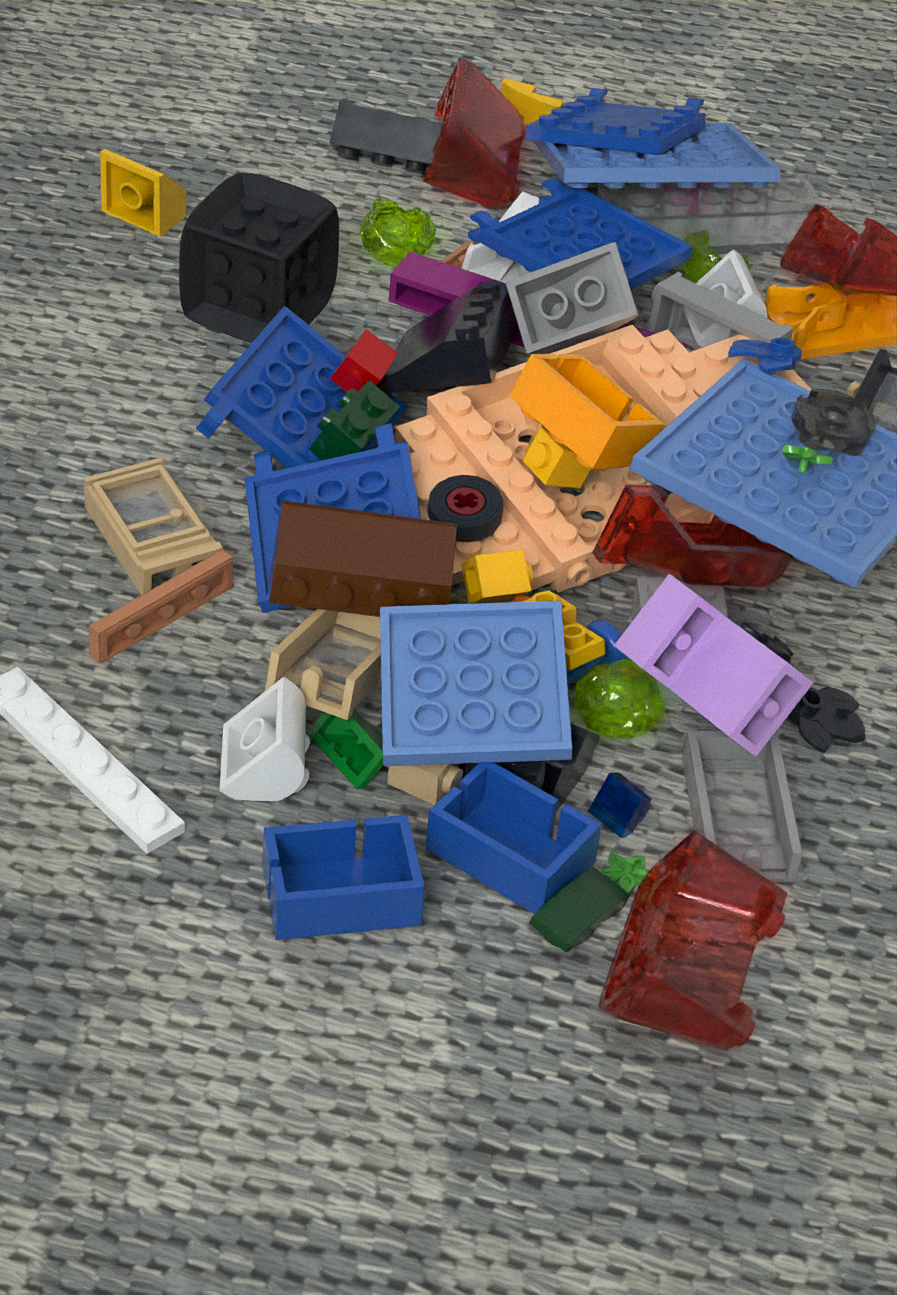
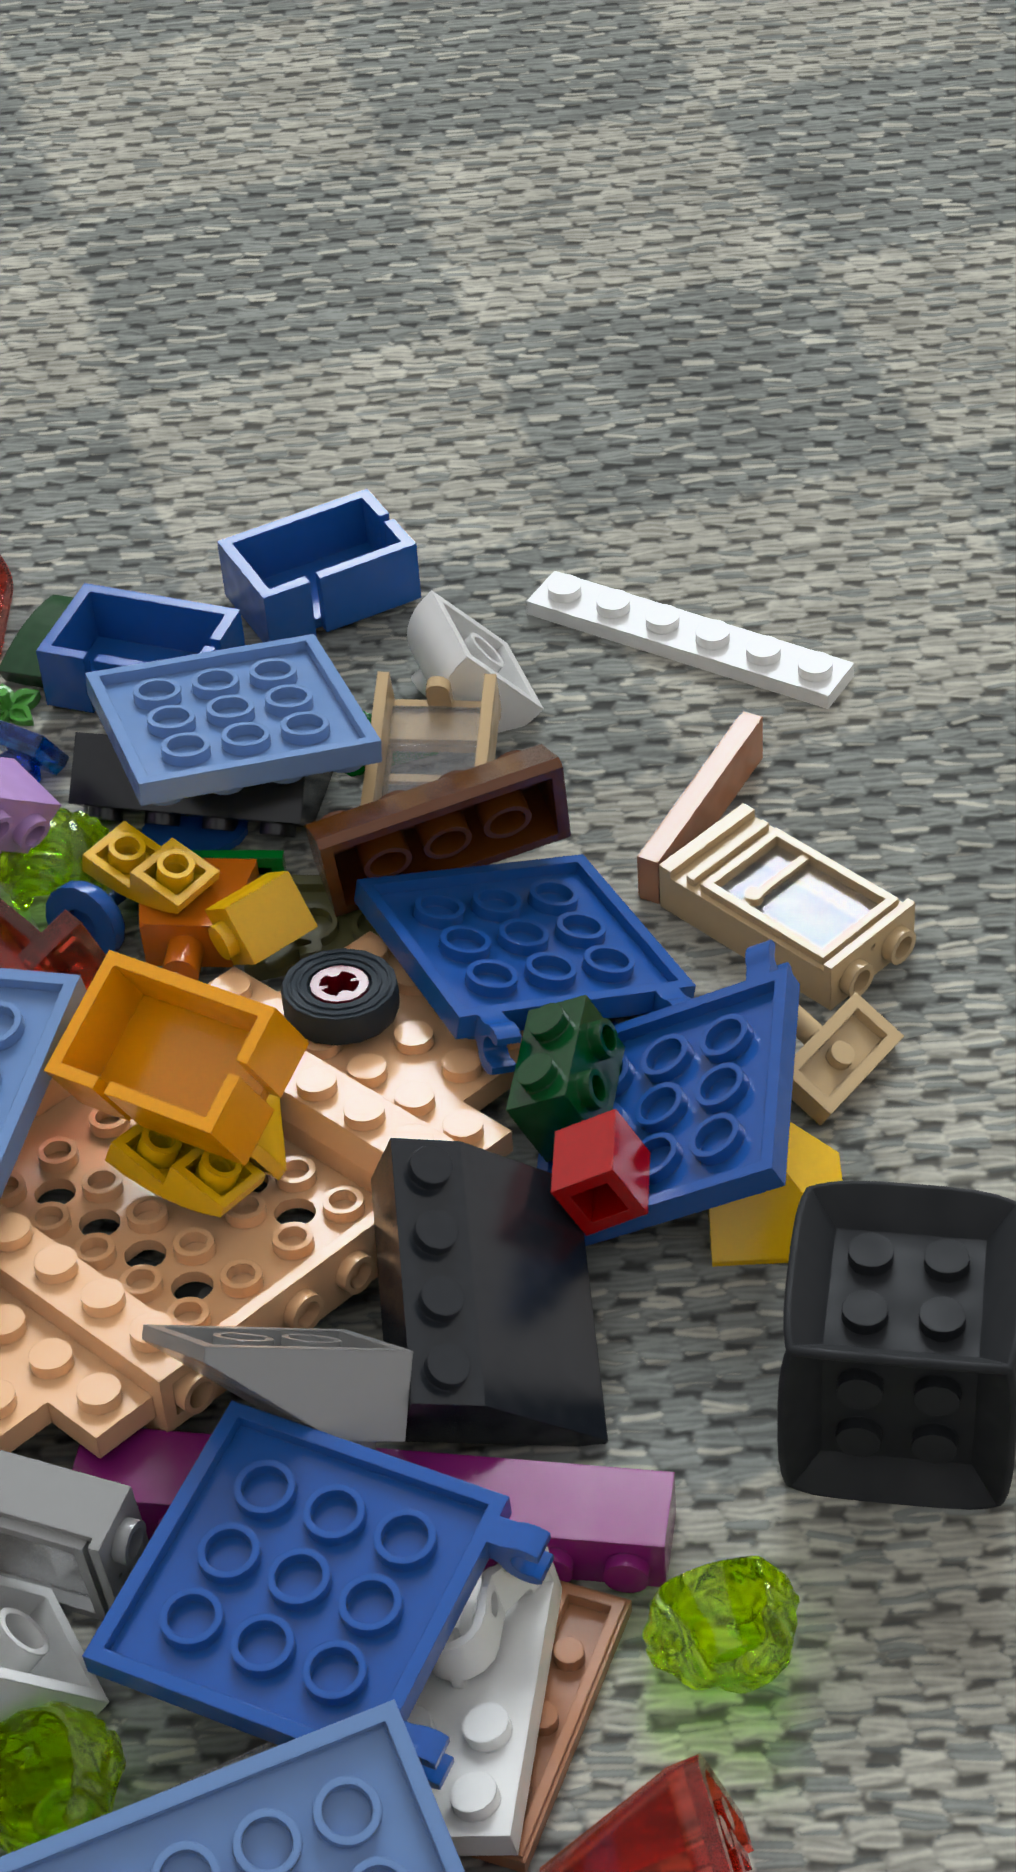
camera: 170 degrees right, 0 degrees up
none -> tan plate [792,992,904,1125]

